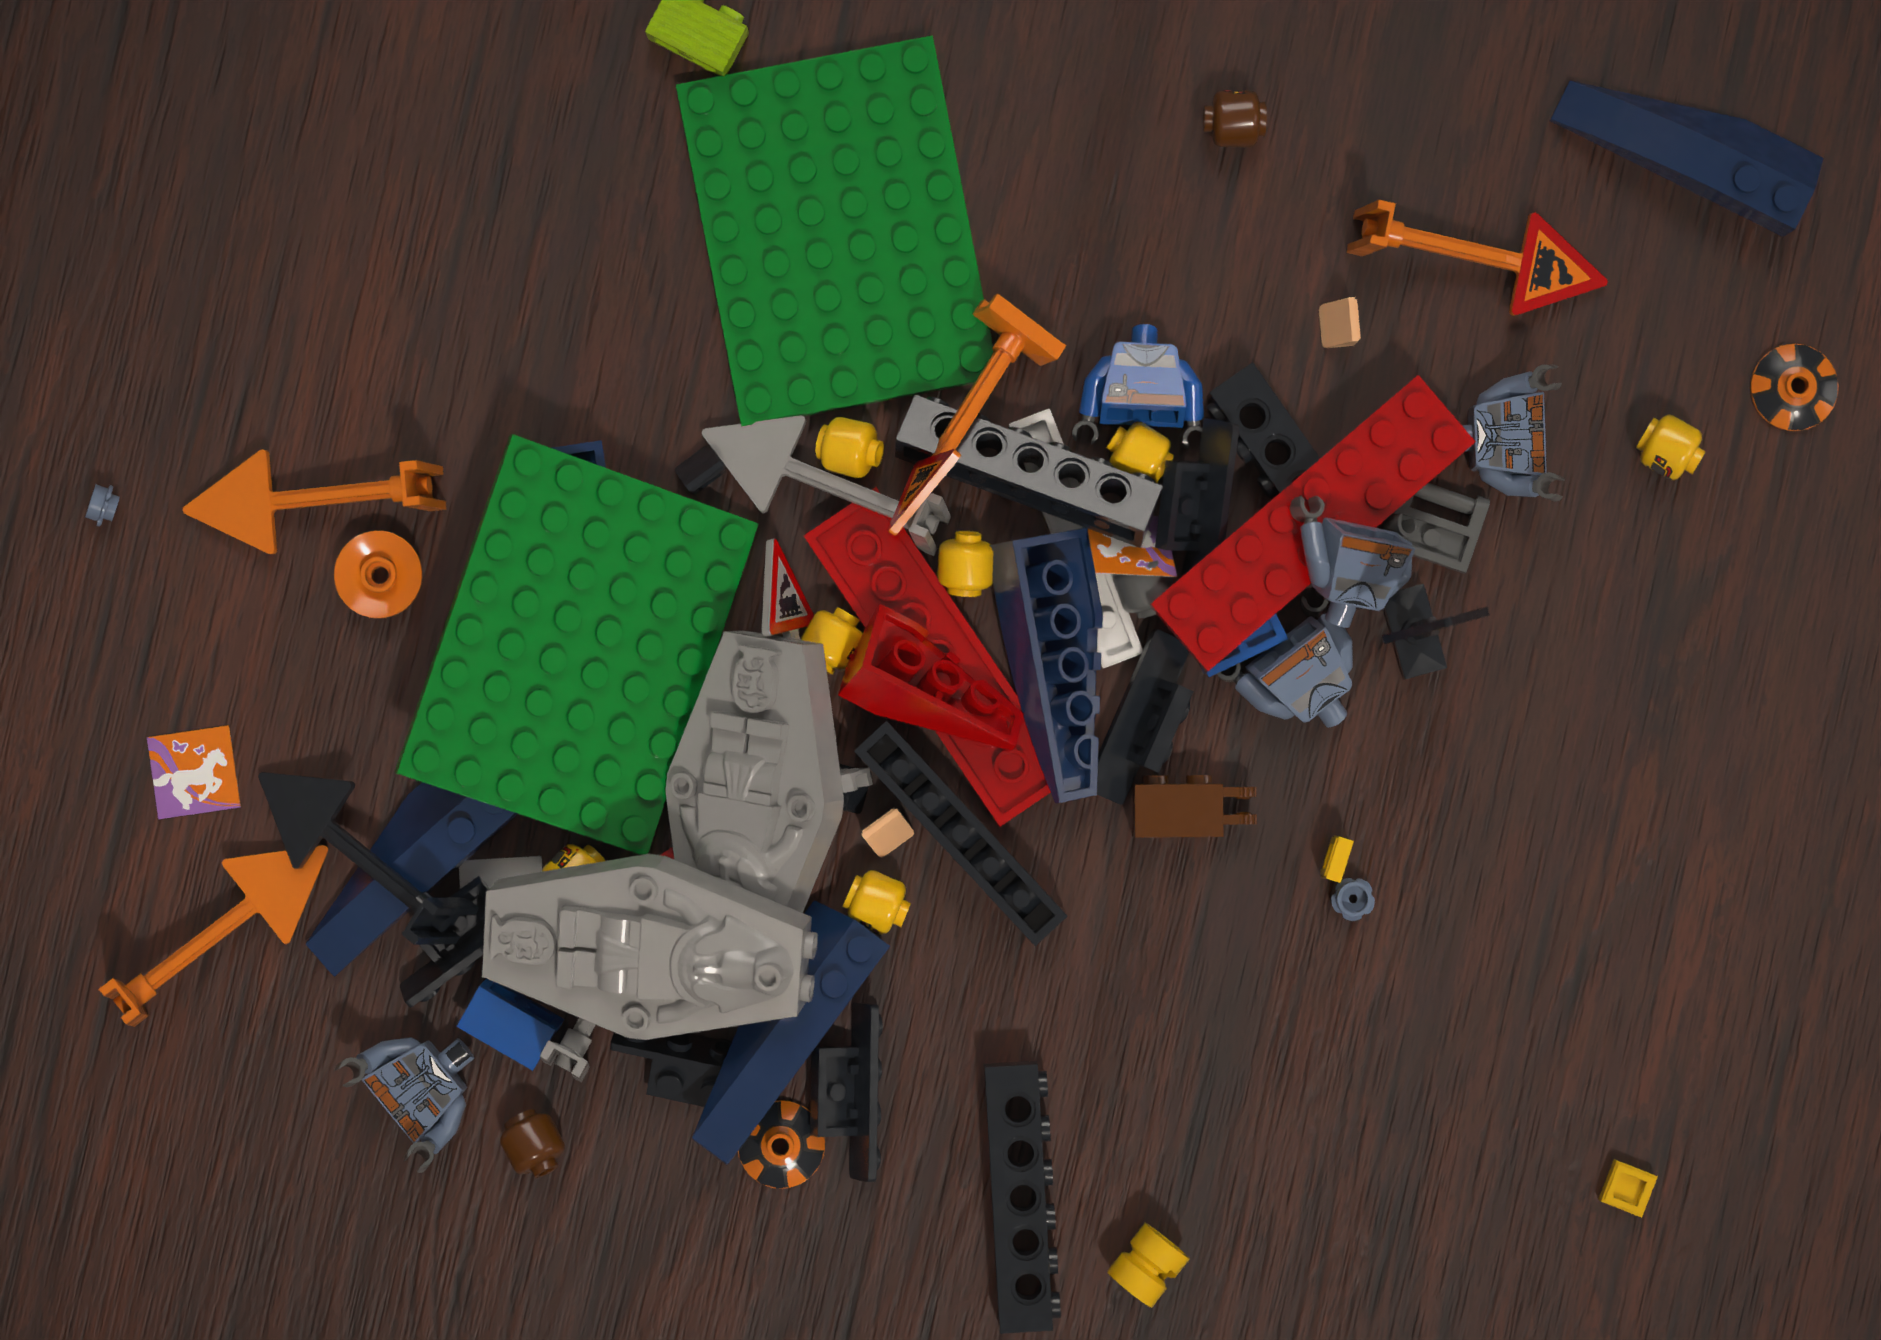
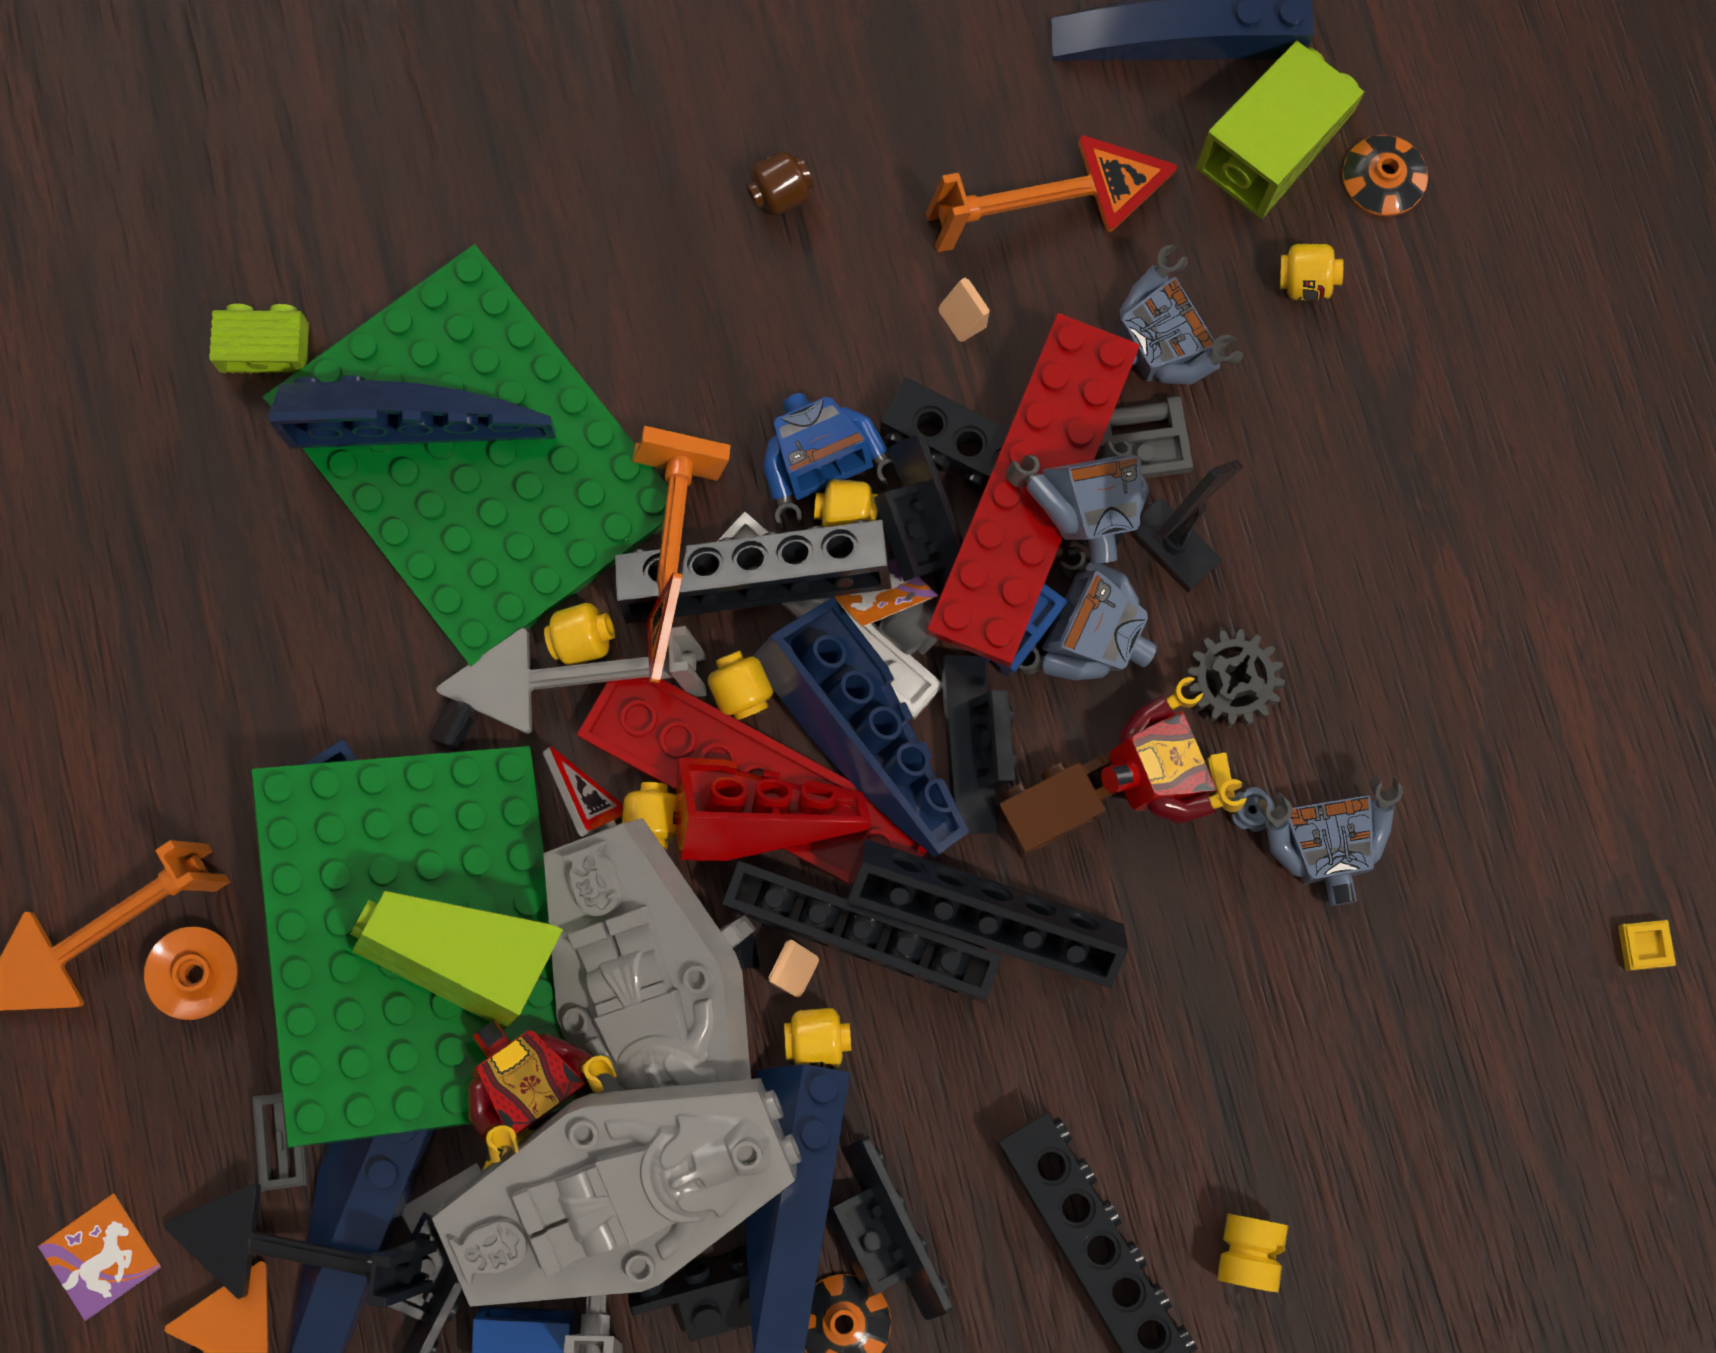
camera: 30 degrees left, 10 degrees down
none -> dark grey tile [253,1093,310,1191]
none -> dark blue wedge [269,376,556,449]
none -> lime slope [350,891,563,1029]
none -> torso [467,1020,617,1163]
none -> black brick [847,838,1128,988]
none -> torso [1101,677,1247,824]
none -> dark grey gear [1185,629,1285,728]
none -> lime slope [1195,41,1365,219]
none -> torso [1258,776,1403,906]

